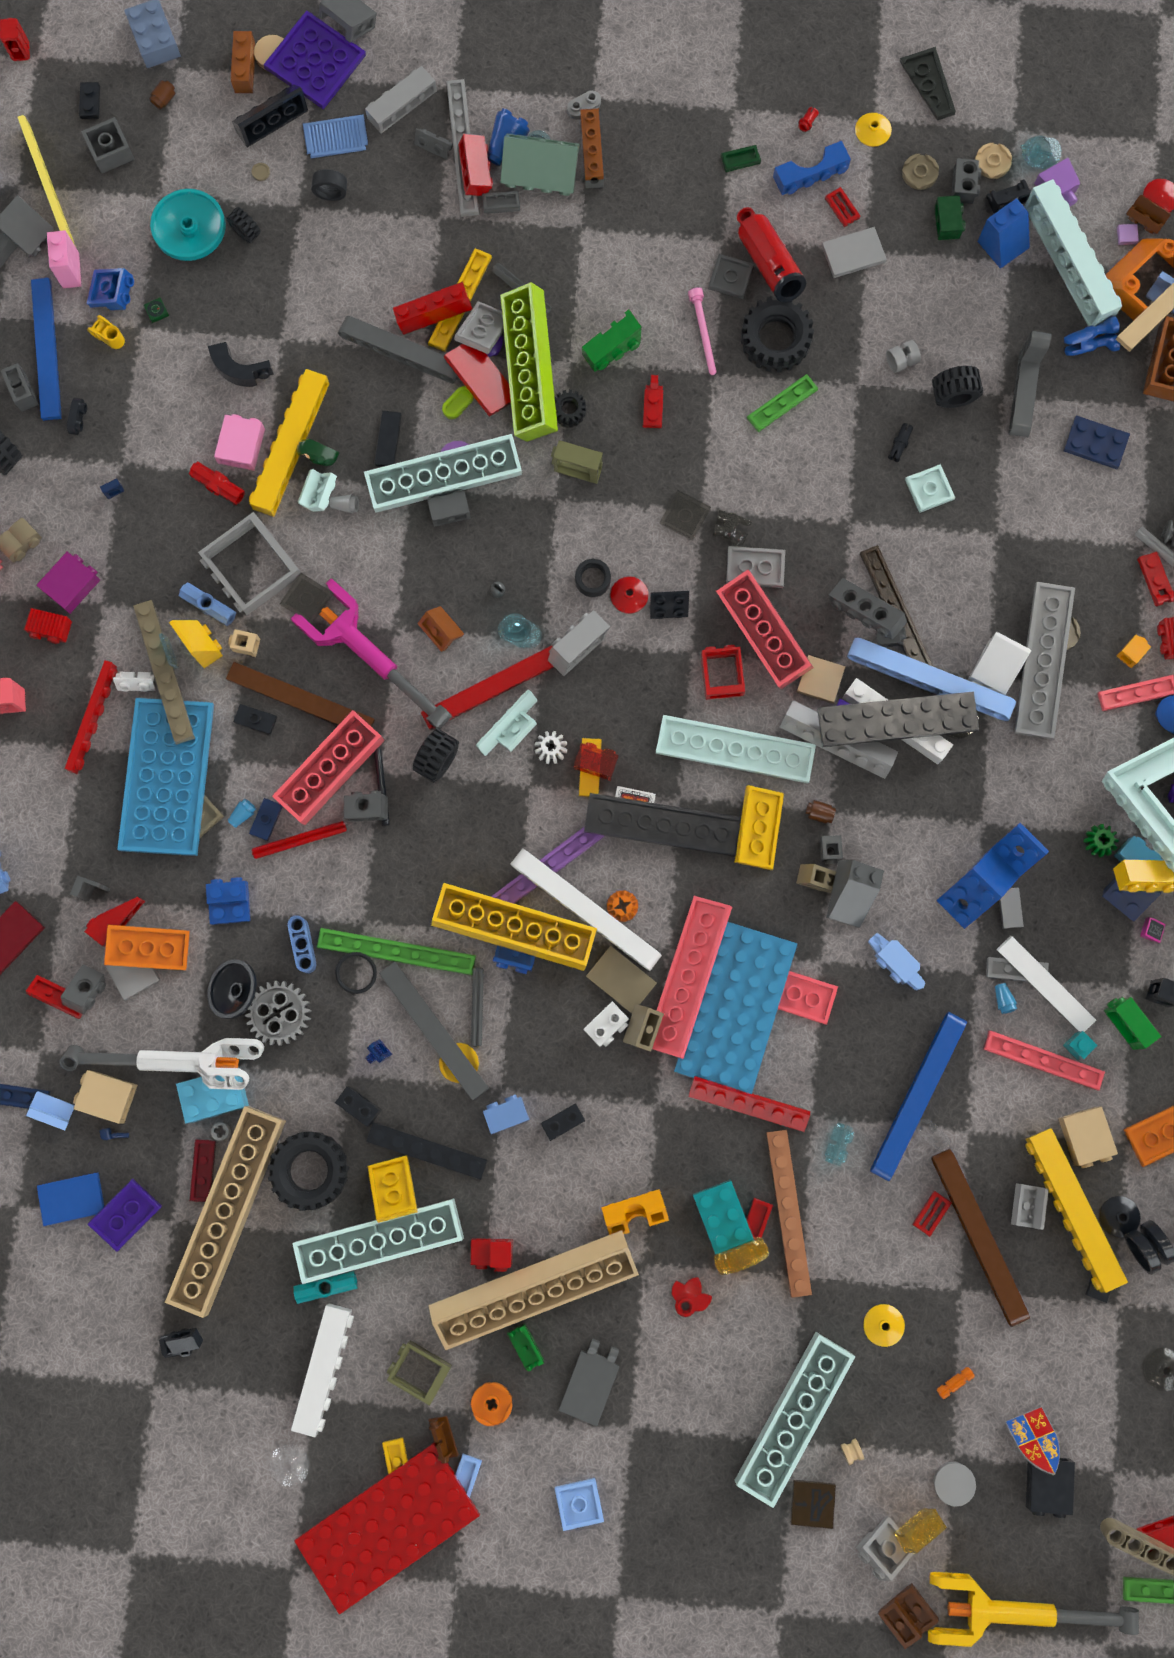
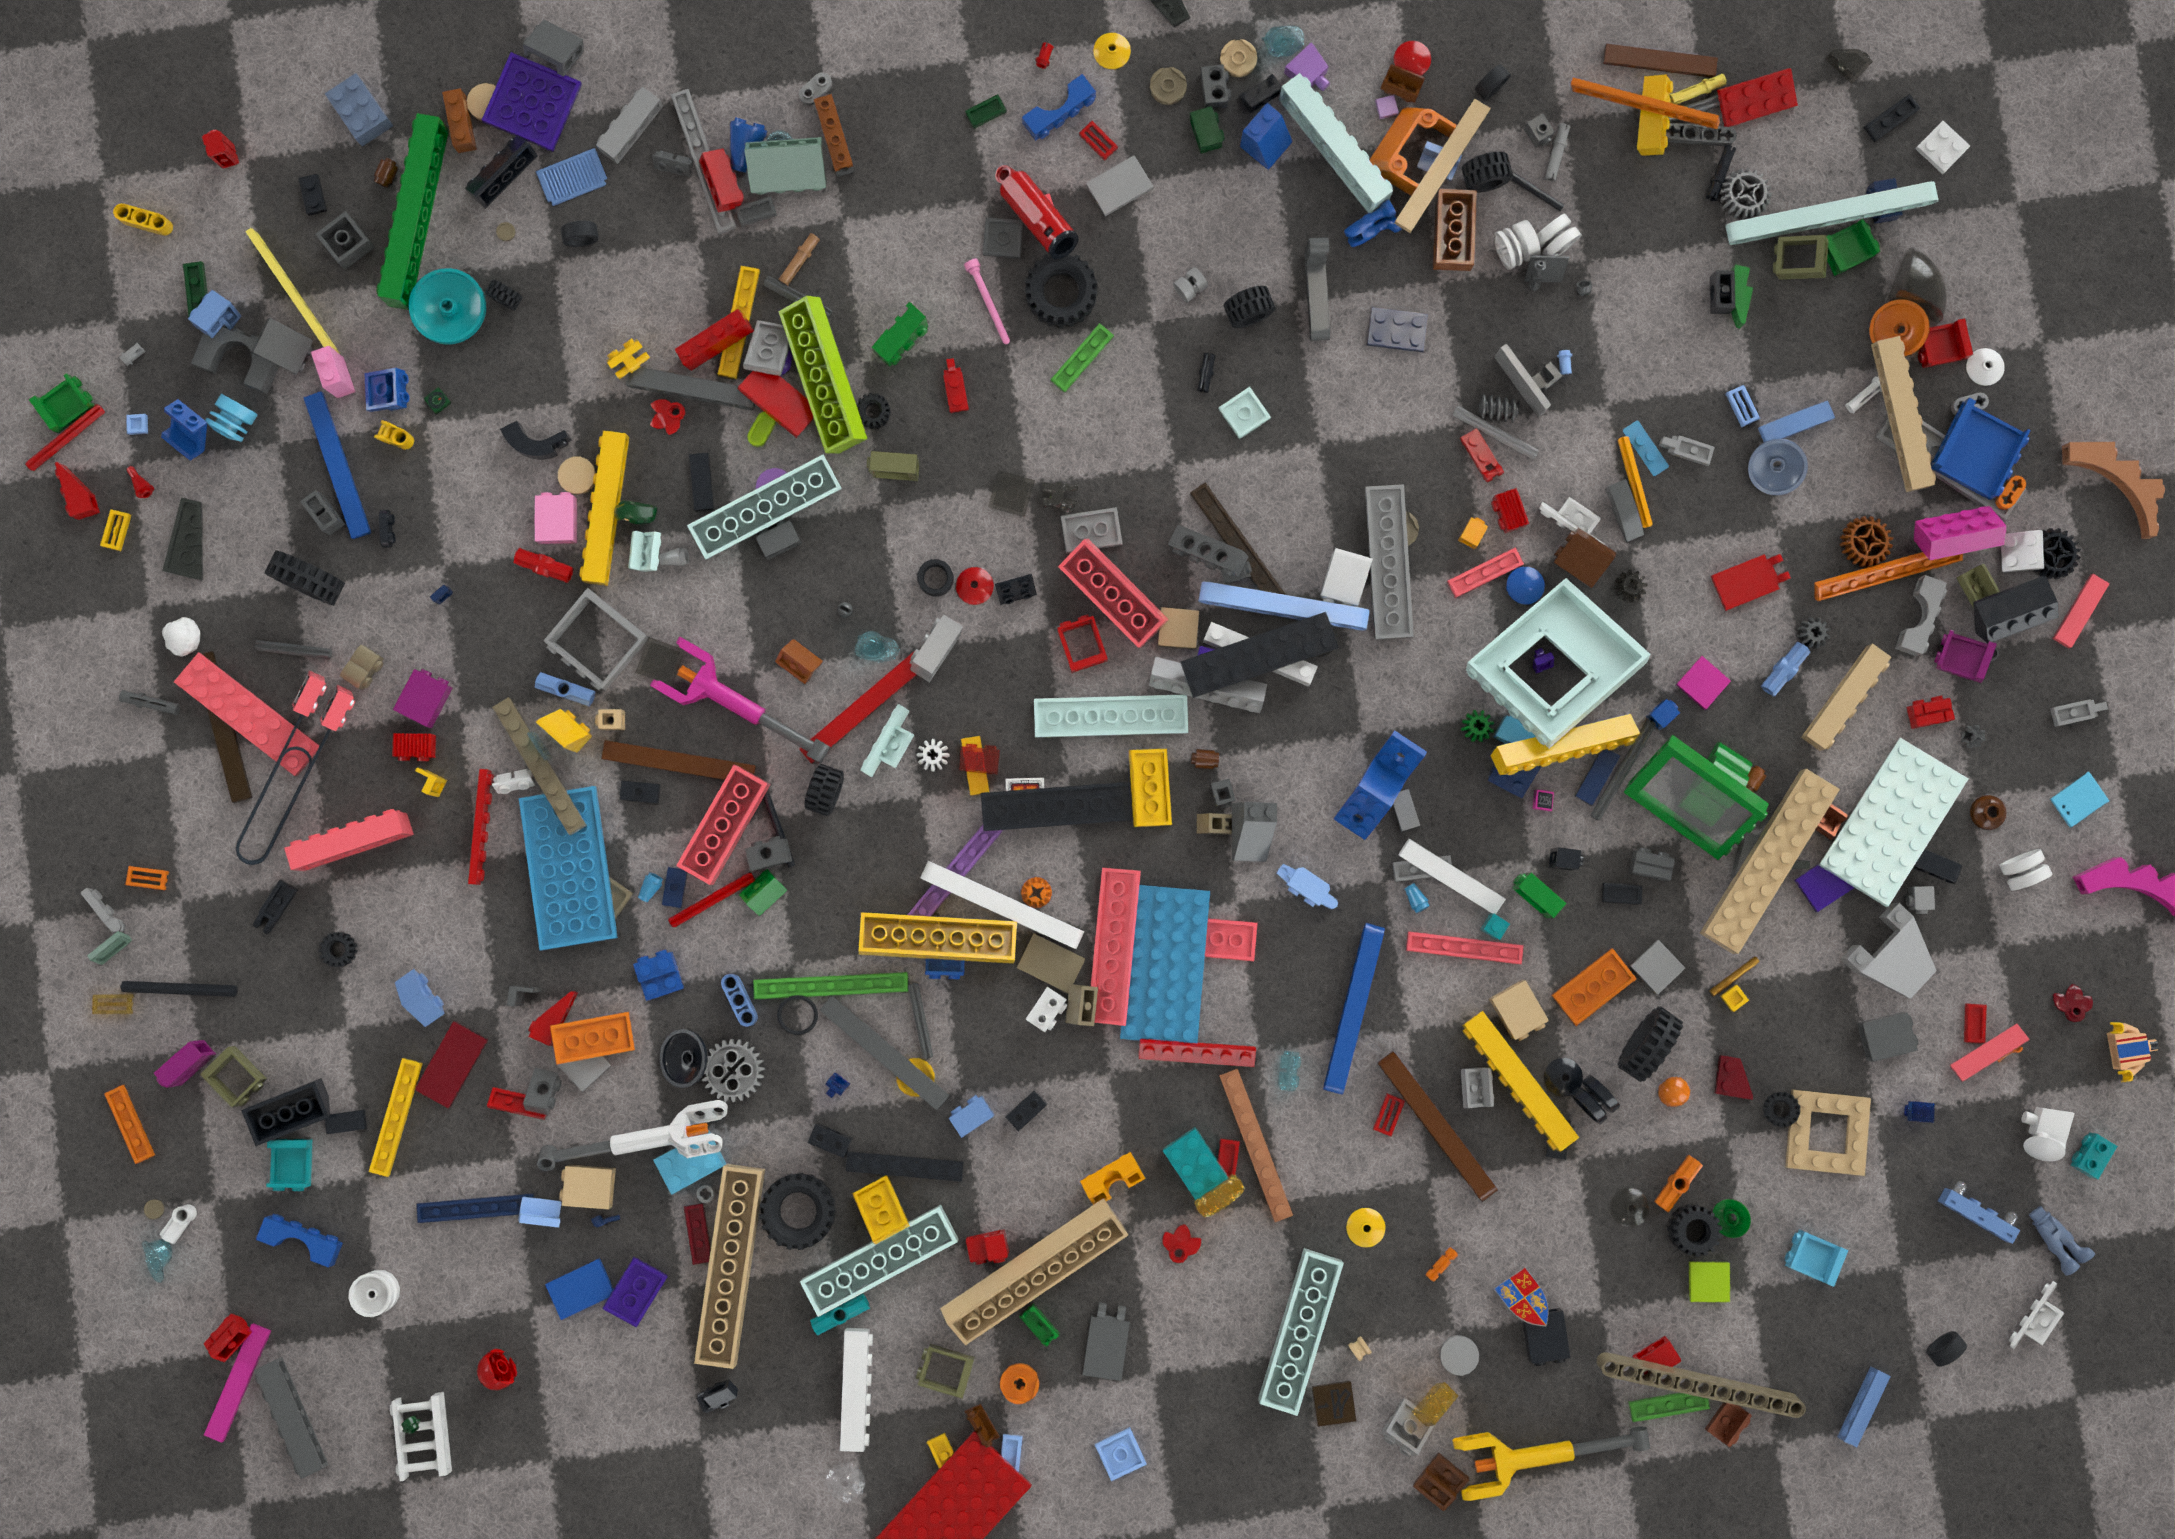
camera: 15 degrees left, 5 degrees up
none -> green brick [376,113,449,310]
none -> yellow panel [415,767,447,797]
none -> tan tile [558,457,596,495]
none -> yellow plate [606,338,650,379]
none -> red plate [650,399,685,435]
none -> green panel [739,868,787,916]
none -> medium nougat pin [778,233,820,286]

